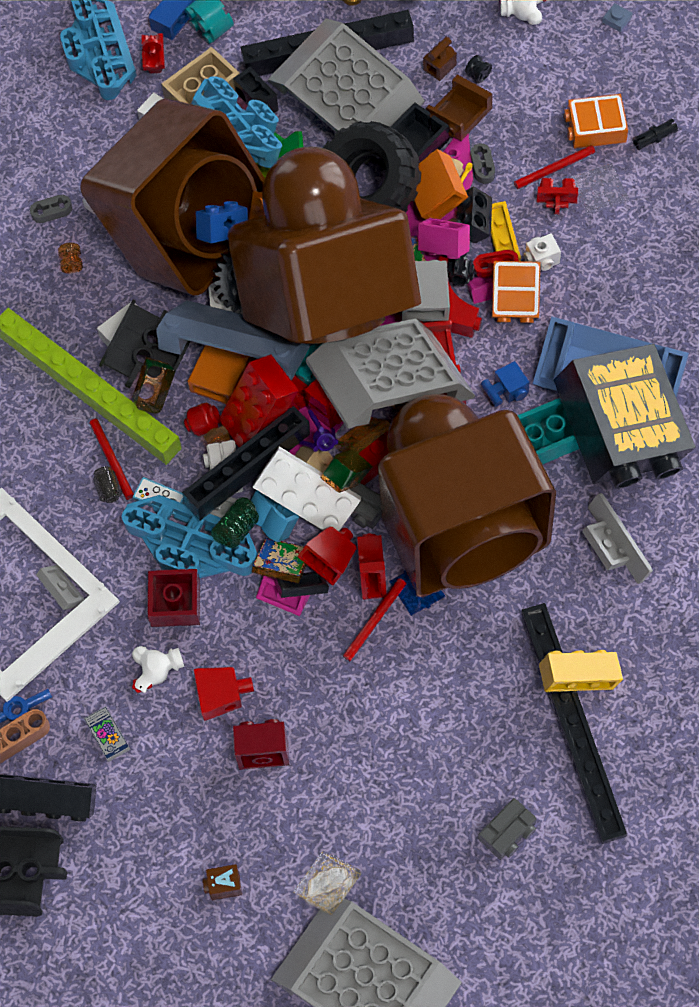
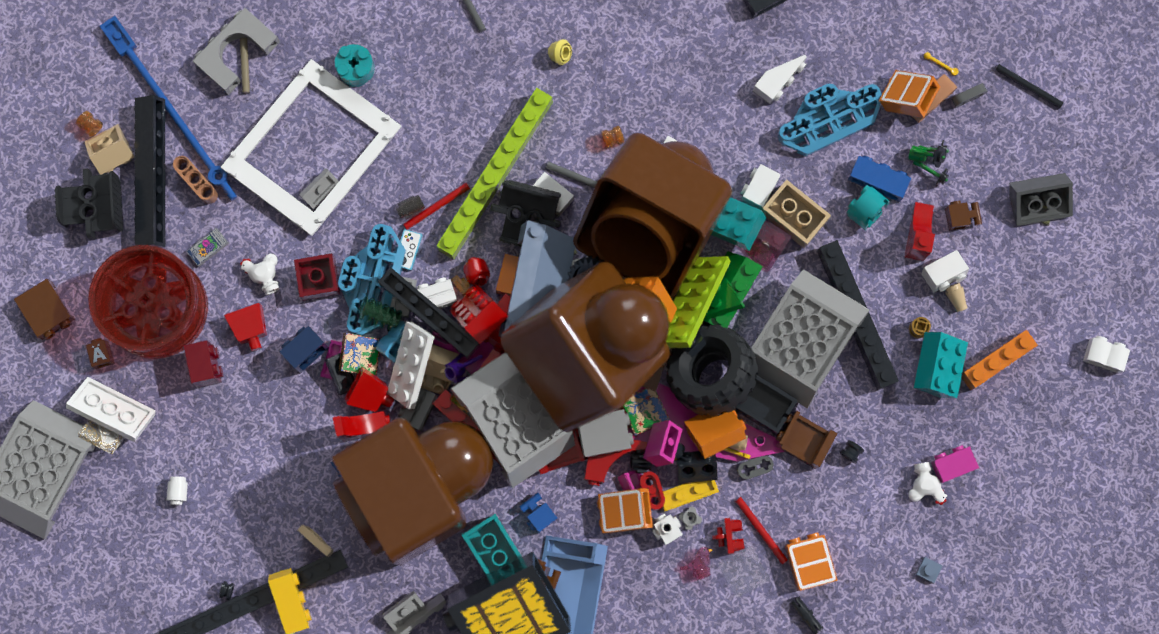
camera: 75 degrees right, 15 degrees up
dark grey beam [30,195,73,223] -> none
clear orange piece [132,358,175,414] -> none
red hips [141,33,165,74] -> none
dark azure connector [191,76,282,168] -> none
blue brick [196,201,248,243] -> none
black brick [233,67,279,113] -> none
piece [320,450,373,493] -> none
red bar [343,578,406,661] -> none
reddish brown brick [423,36,457,81] -> none
dark grey brick [478,798,537,860] -> none
none -> reddish brown panel [14,279,75,340]
none -> white plate [66,377,156,442]
none -> clear red wheel [88,245,208,359]
none -> white brick [167,477,188,505]
none -> black bush [219,581,235,600]
none -> dark blue brick [279,325,329,374]
none -> tan tile [298,525,334,557]
none -> dark grey bar [546,162,597,188]
none -> light grey plate [679,507,702,530]
none -> clear pink animal [680,547,712,581]
none -> white slope [753,55,807,104]

